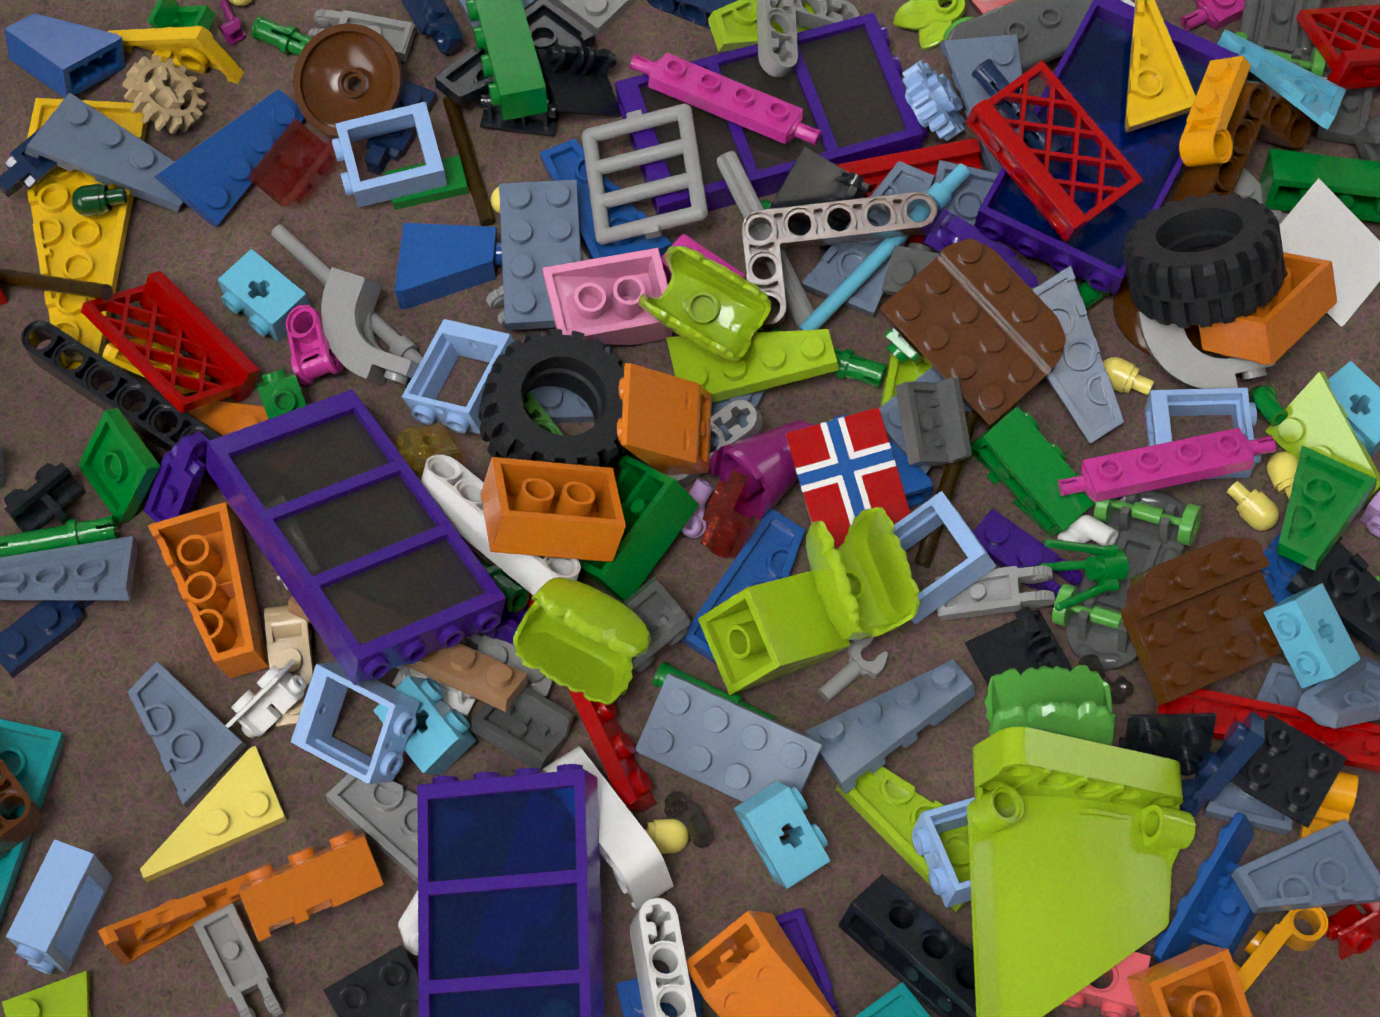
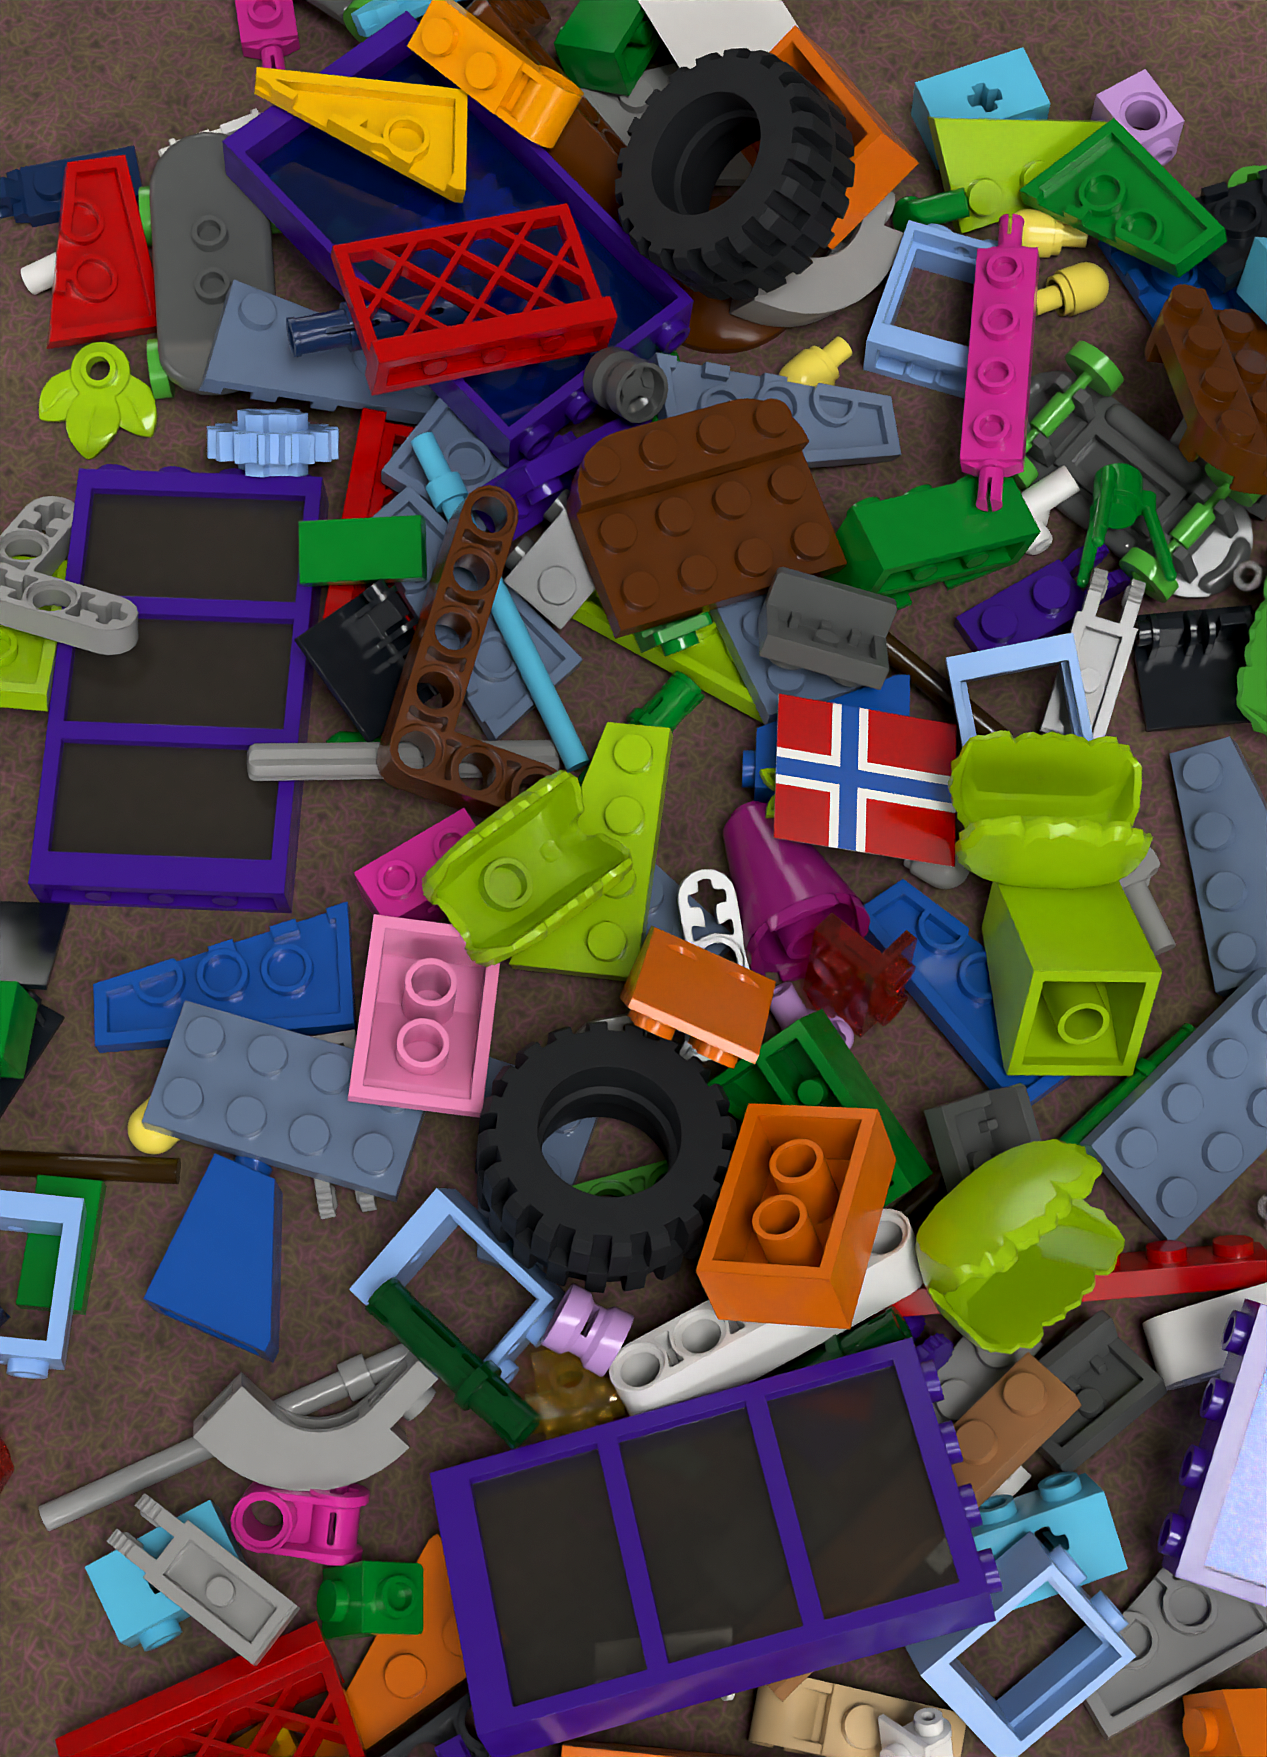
camera: 70 degrees left, 5 degrees up
light grey bar [582,104,708,245] -> none
dark pink plate [630,52,822,146] -> none
none -> light grey hinge [107,1493,300,1666]
none -> green tile [299,515,427,587]
none -> dark green pin [365,1277,543,1450]
none -> lavender wheel [541,1283,634,1377]
none -> dark grey wheel [583,346,669,423]

